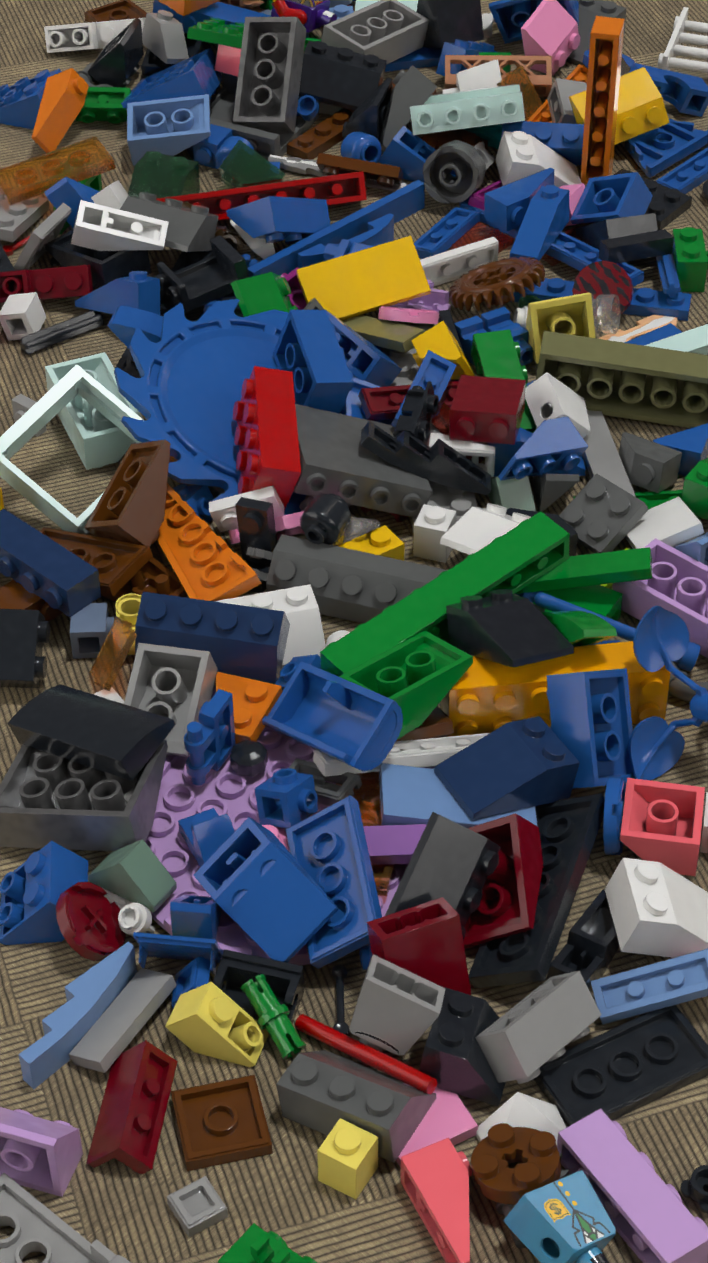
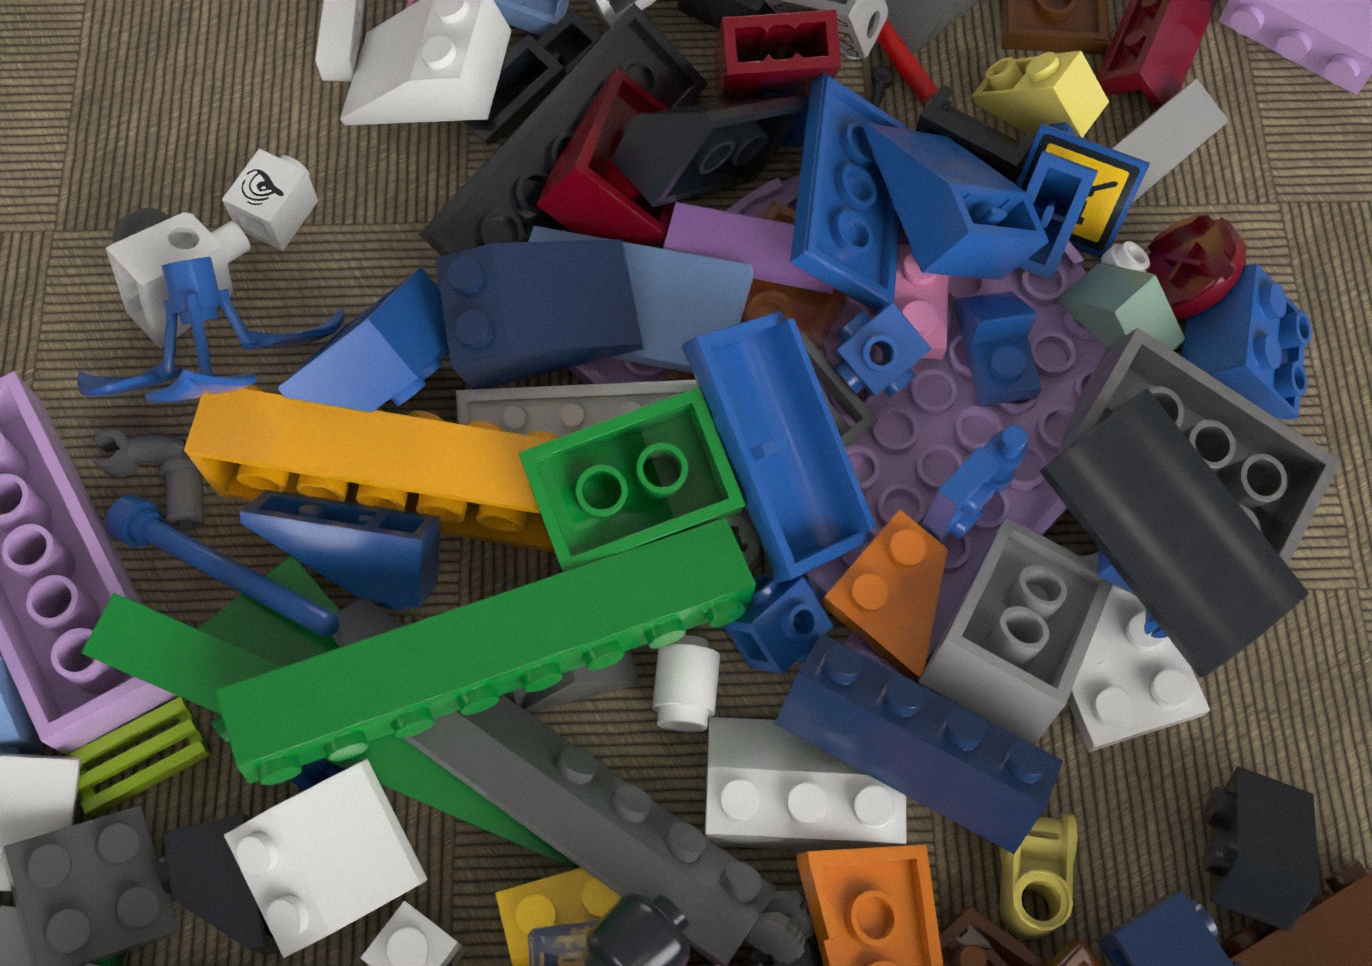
camera: 165 degrees left, 25 degrees up
medium blue slope [19,941,137,1090] -> none
sand blue brick [70,603,116,659] -> none
clear orange piece [89,617,137,691] -> none
black tile [230,740,268,777] -> none
green pin [241,974,306,1060] -> none
black slope [446,589,574,668] -> none
green slope [541,611,617,647] -> none
blue tile [603,777,626,855] -> none
coral slope [620,778,705,876] -> none

